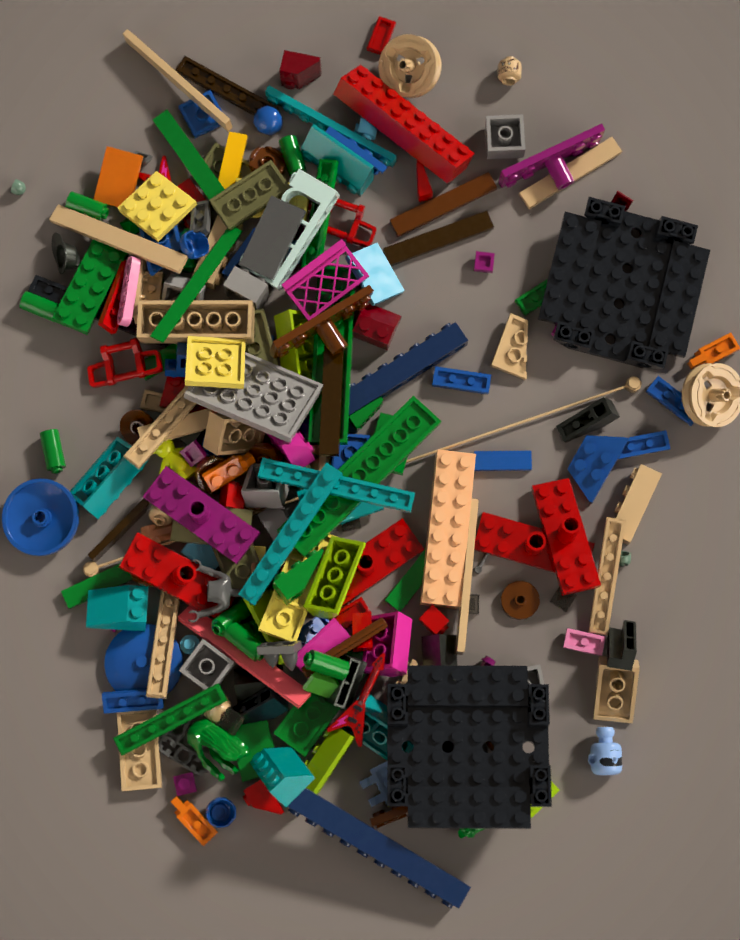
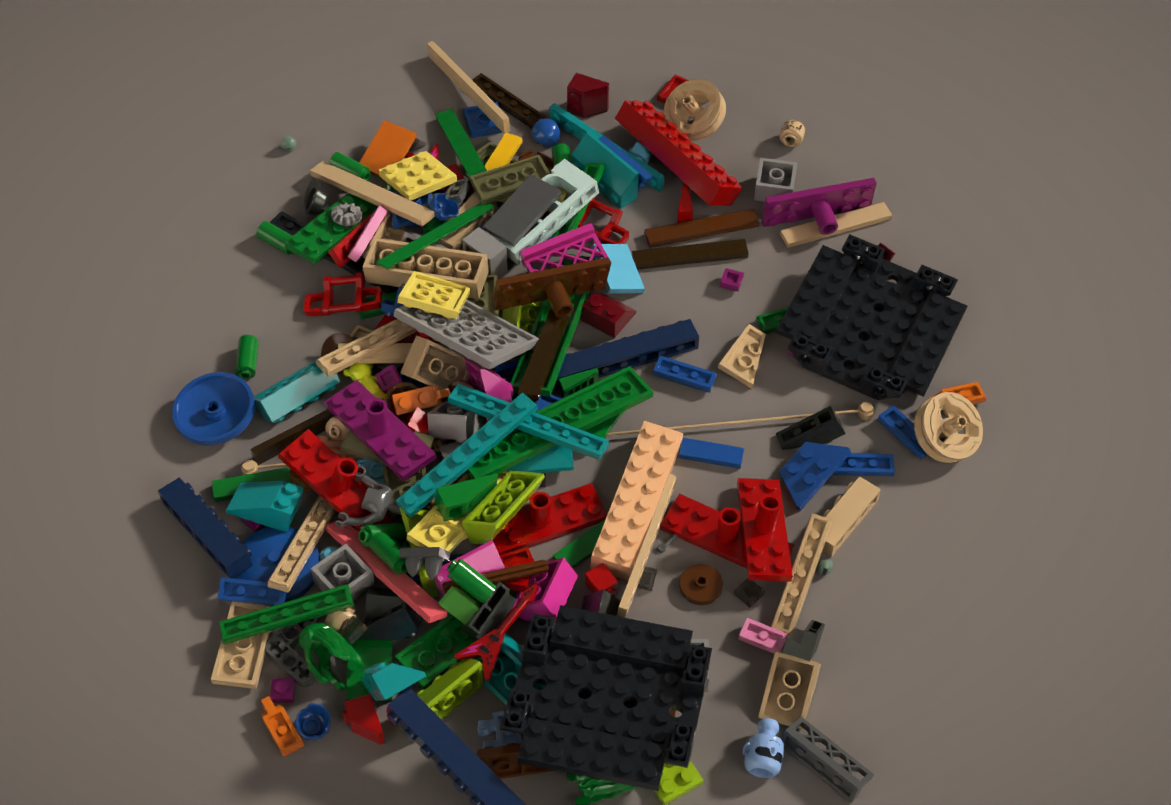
camera: 10 degrees right, 25 degrees down
none -> dark blue brick [158,477,253,578]
none -> light grey gear [331,202,362,226]
none -> dark grey fence [781,717,874,803]

